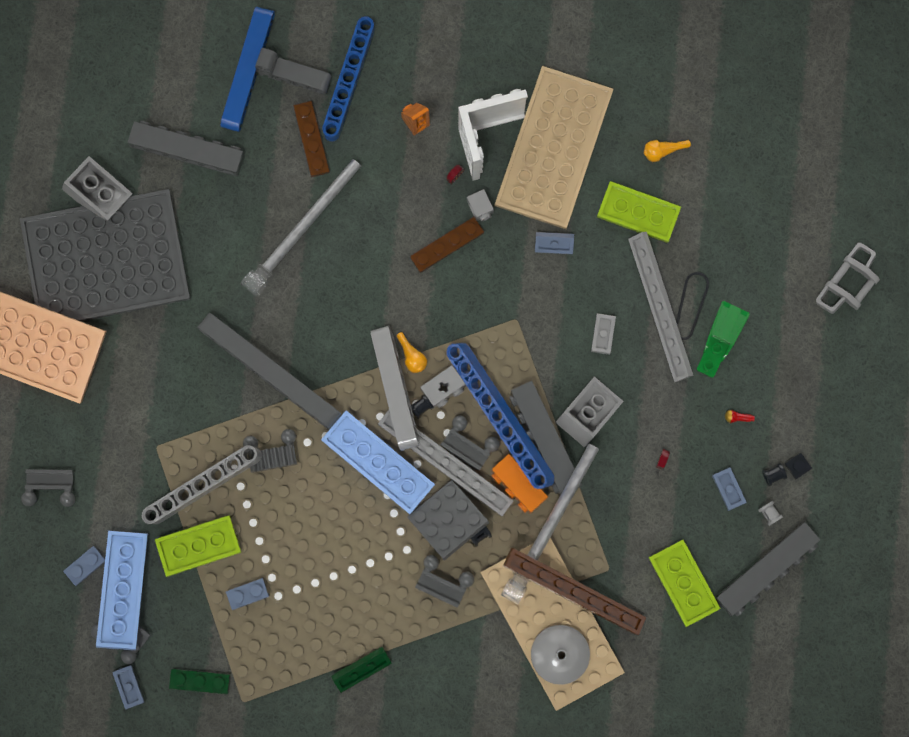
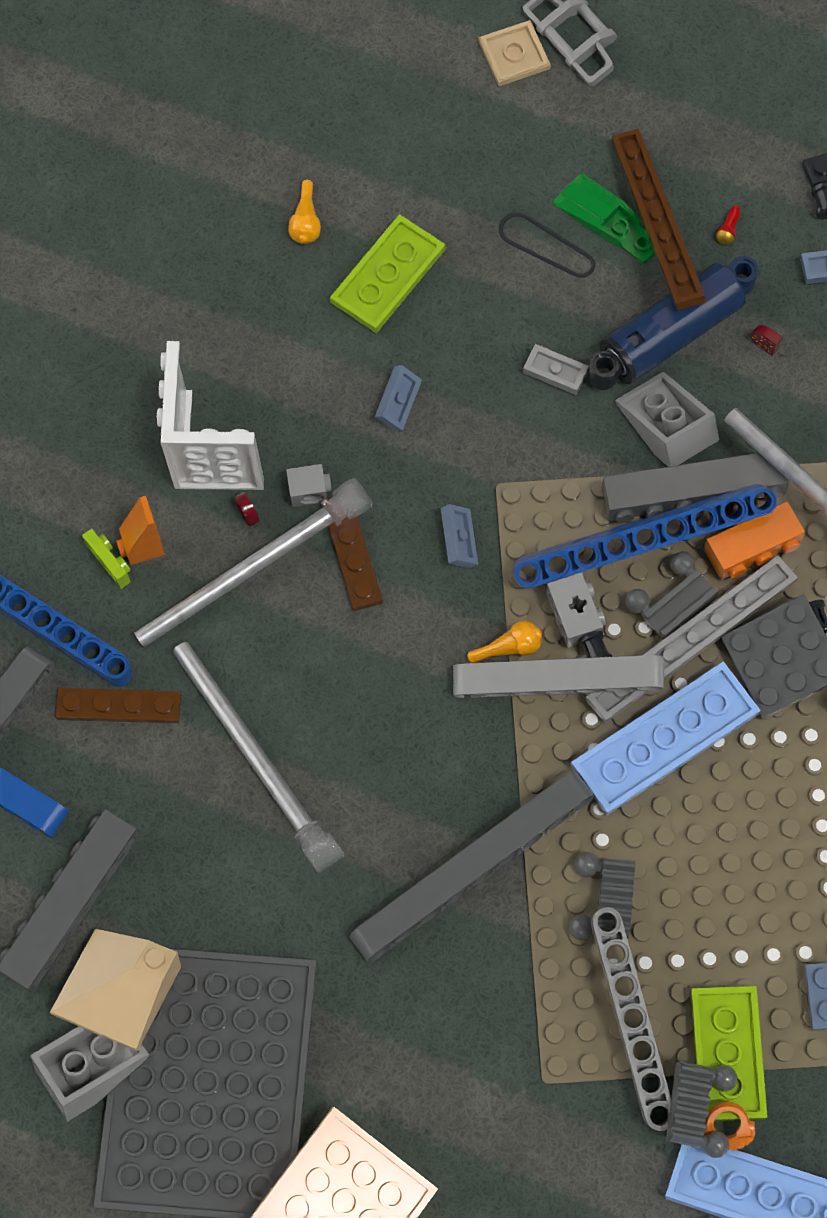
camera: 70 degrees left, 10 degrees down
tan plate [495,66,613,230] -> none
light grey plate [628,232,694,382] -> none
none -> tan slope [50,929,181,1051]
none -> lime plate [82,529,131,589]
none -> flat silver piece [134,478,374,647]
none -> sand blue plate [441,504,478,568]
none -> tan tile [478,20,551,87]
none -> dark blue piece [589,256,758,390]
none -> reddish brown plate [612,128,706,311]
none -> dark grey gear [666,1061,737,1158]
none -> orange piece [704,1102,756,1151]

